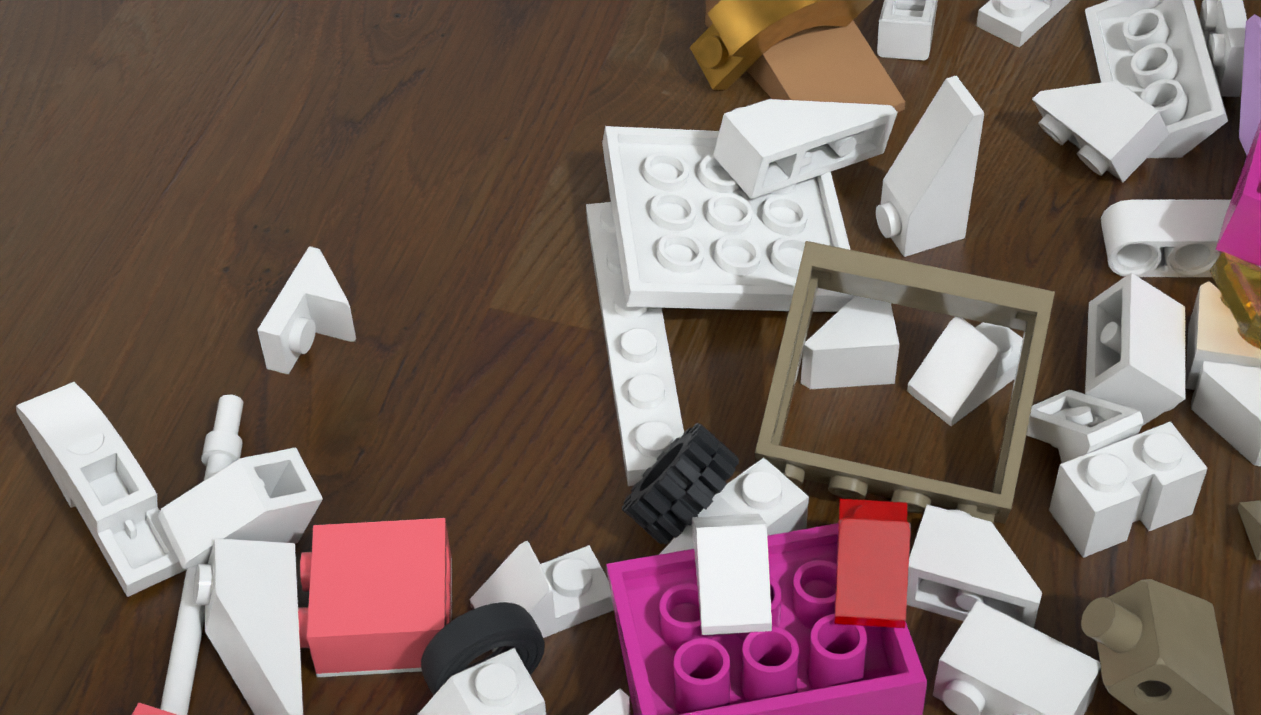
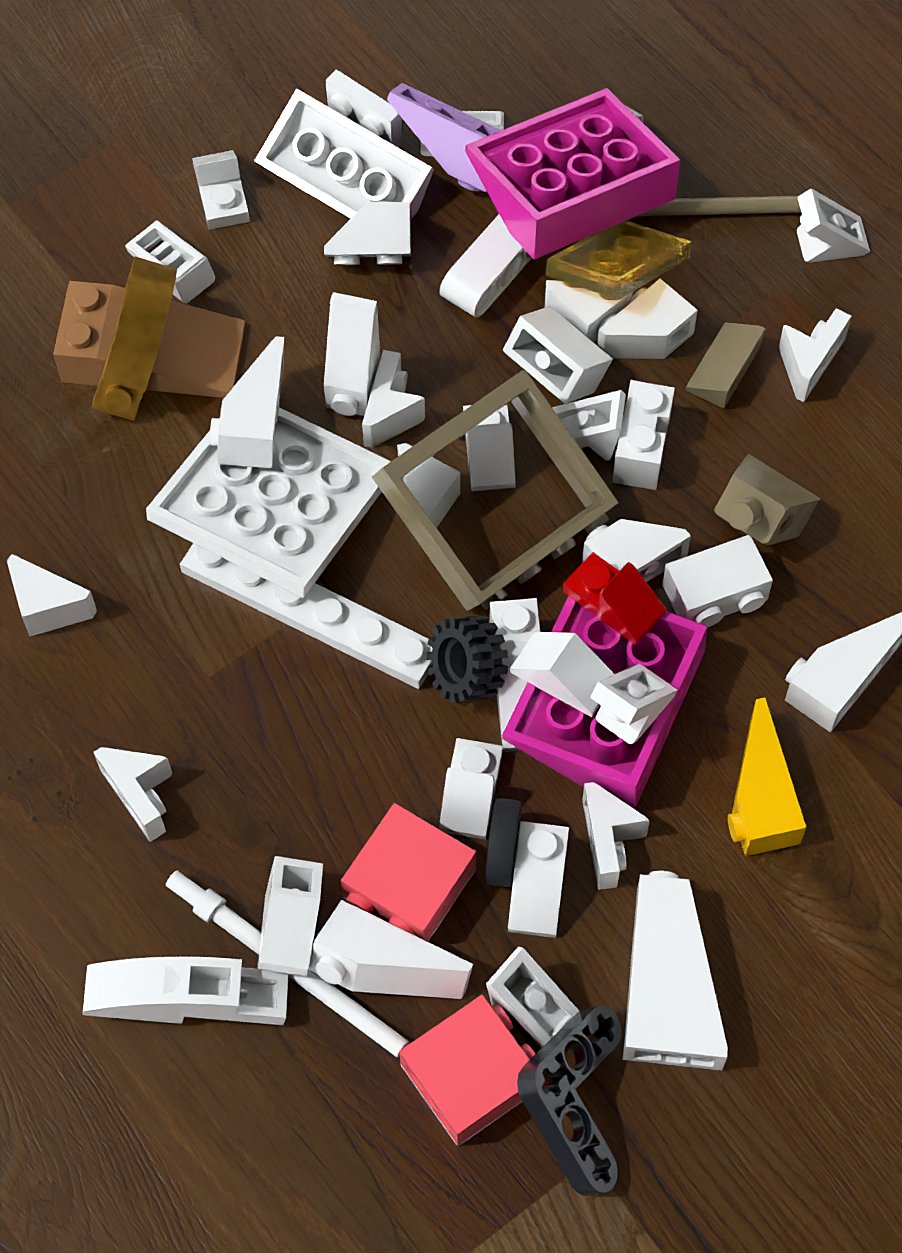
camera: 55 degrees left, 15 degrees up
none -> white slope [7,554,97,636]
none -> white slope [362,350,425,448]
none -> white slope [590,664,678,744]

